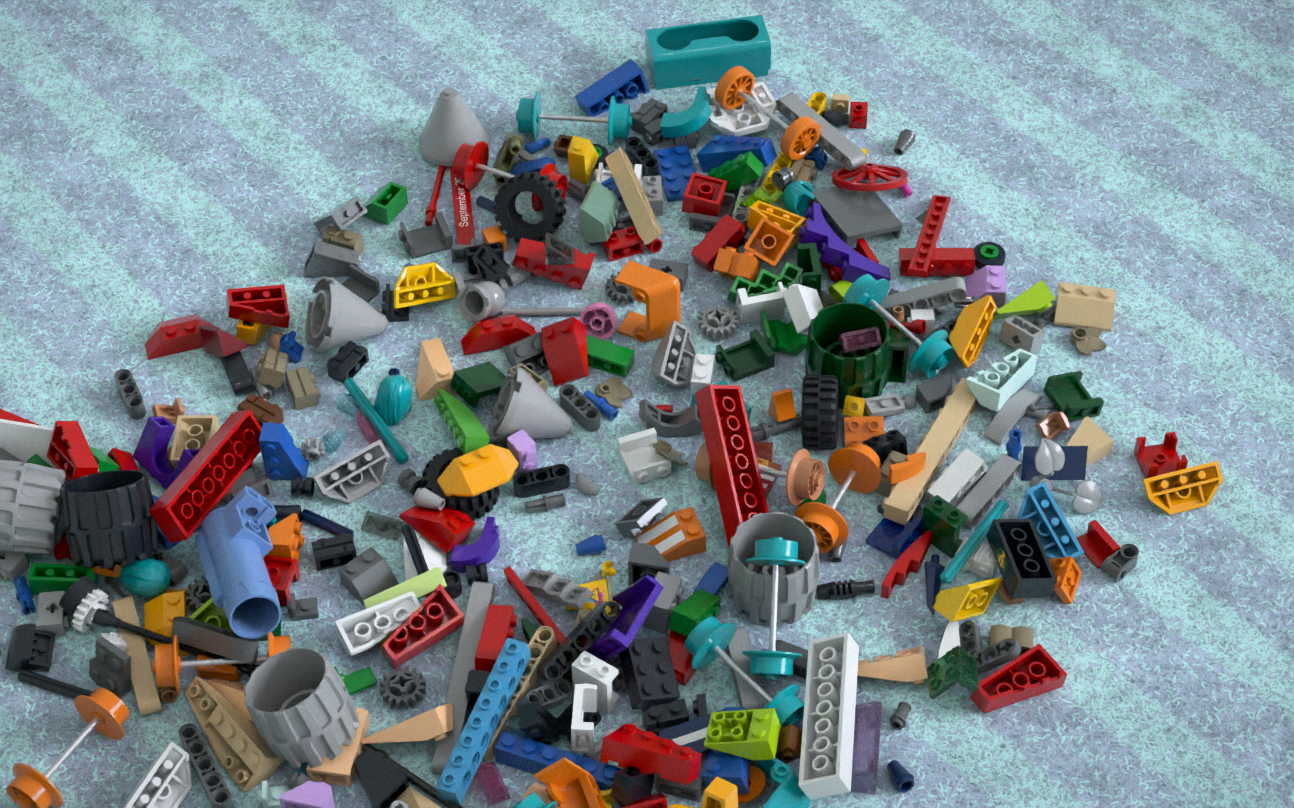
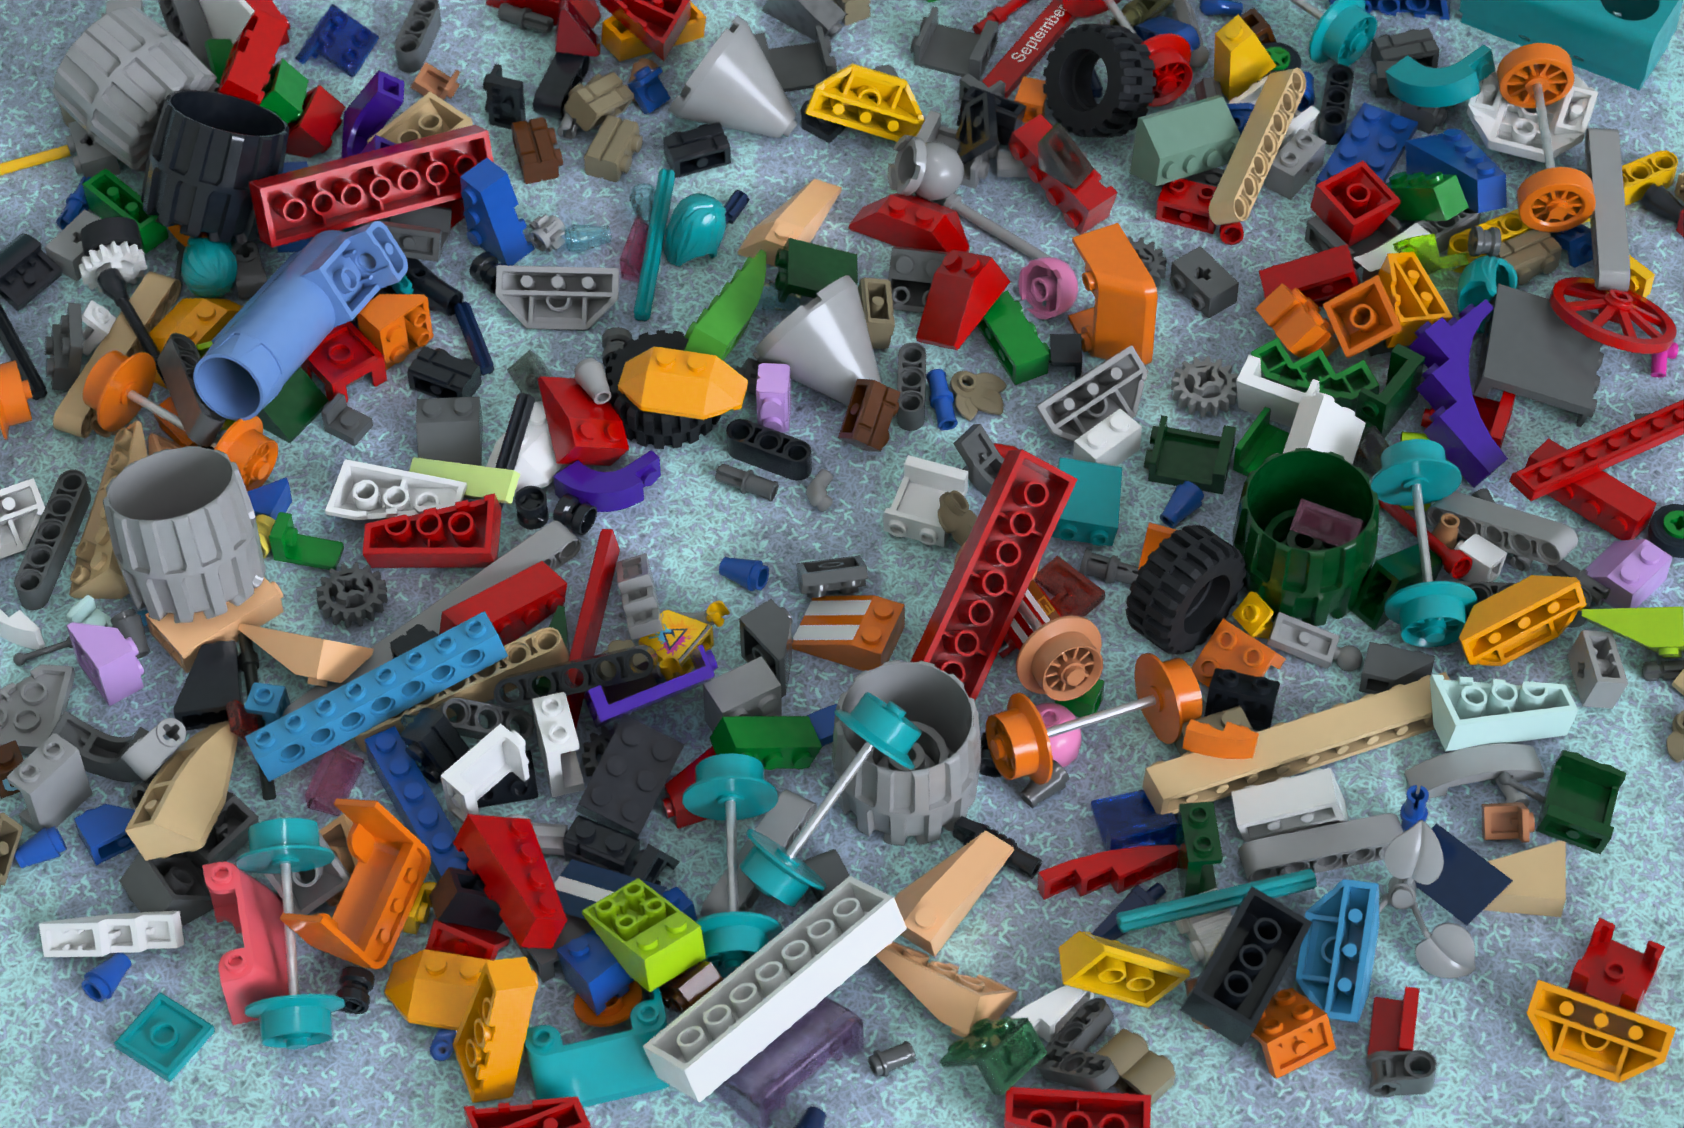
camera: 40 degrees right, 5 degrees up
none -> clear red tile [226,699,259,741]
none -> dark azure bracket [244,682,290,725]
none -> clear blue bracket [295,4,379,77]
none -> black bracket [483,64,526,129]
none -> dark grey axle [498,3,554,33]
none -> reddish brown brick [838,379,900,452]
none -> light nougat wedge [894,830,1014,957]
none -> black panel [1049,334,1082,379]
none -> blue cone [1160,481,1204,528]
none -> white sticker [1353,223,1432,272]

